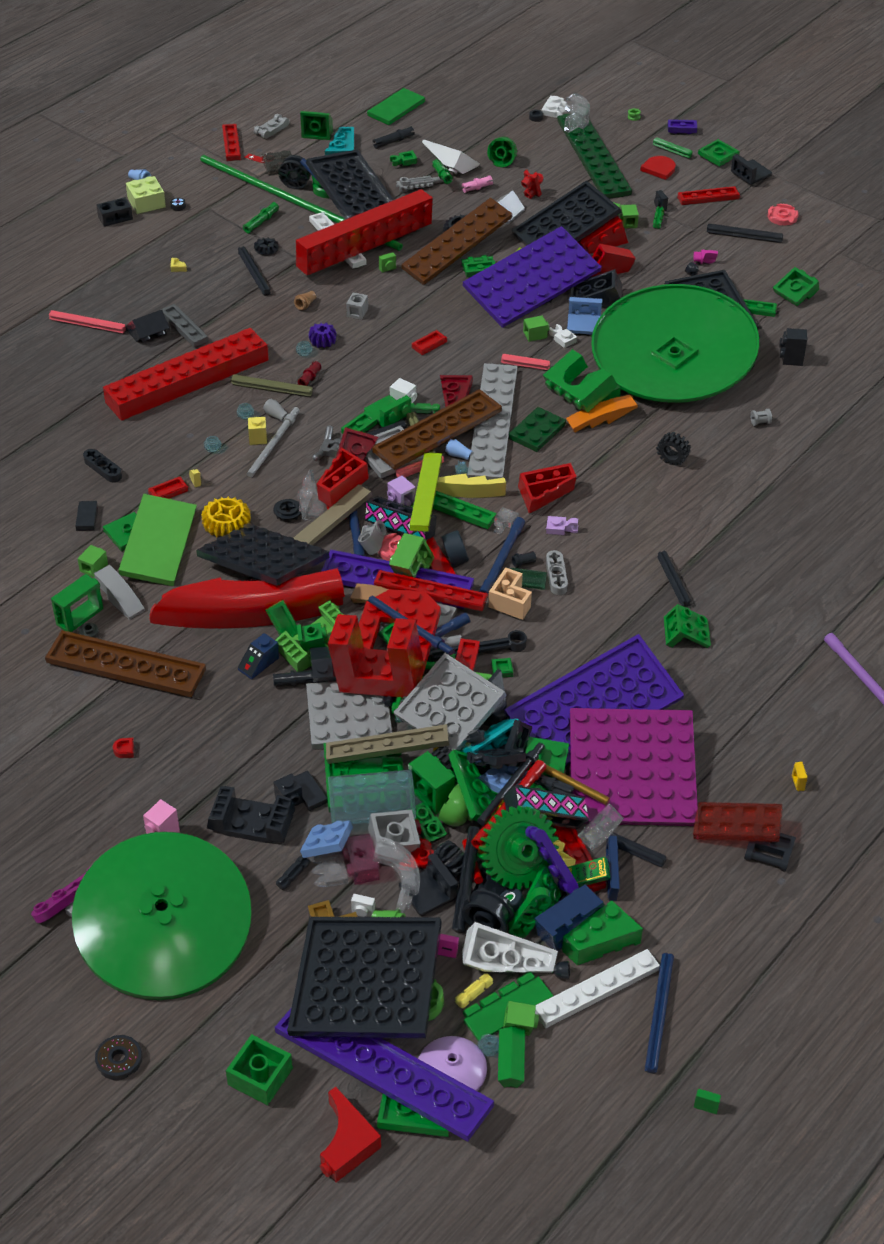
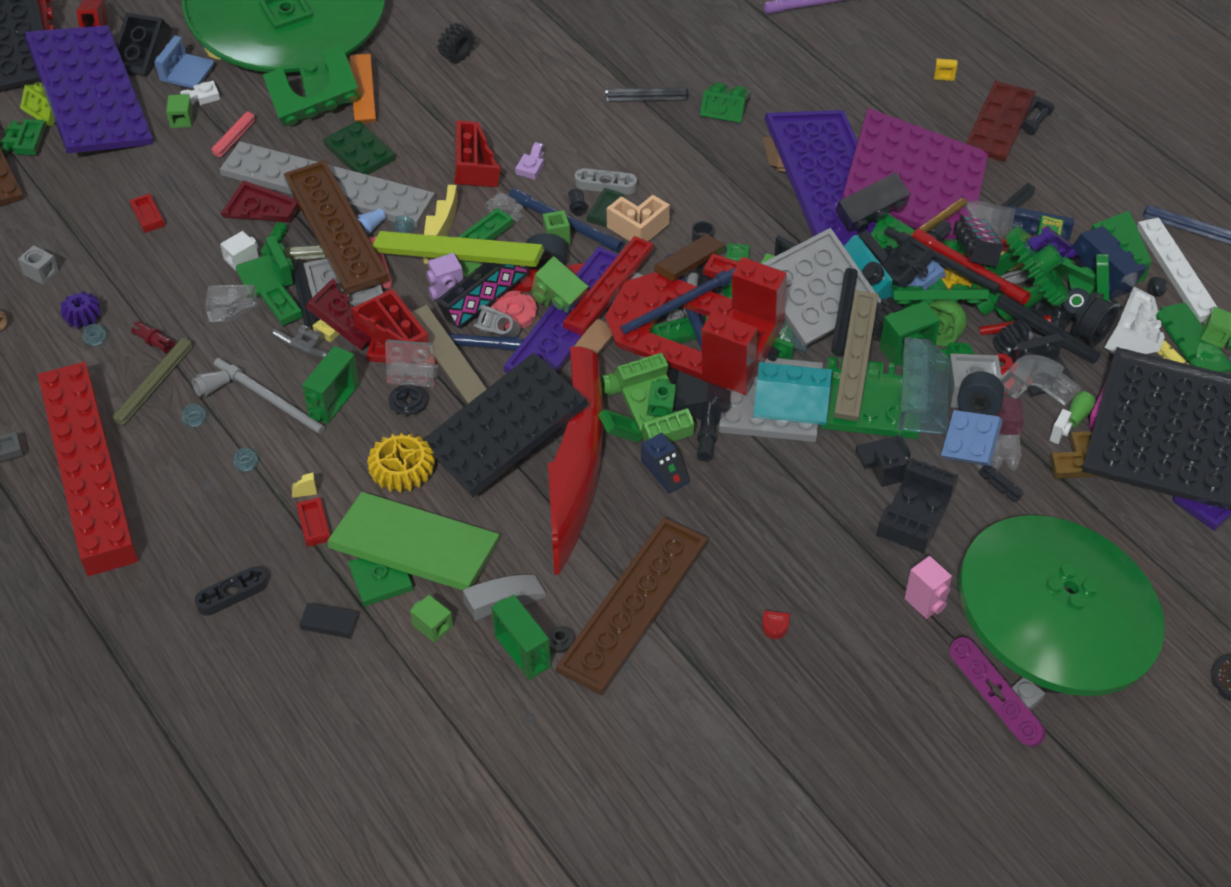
camera: 75 degrees left, 5 degrees up
light yellow brick [248,417,267,445] -> none
none -> clear slope [205,285,258,322]
none -> green window [302,346,360,424]
none -> bright green brick [543,210,570,245]
none -> reddish brown tile [654,234,725,281]
none -> teal slope [753,362,832,425]
none -> black axle [831,268,858,355]
none -> black brick [835,172,910,232]
none -> black wheel [958,371,1004,416]

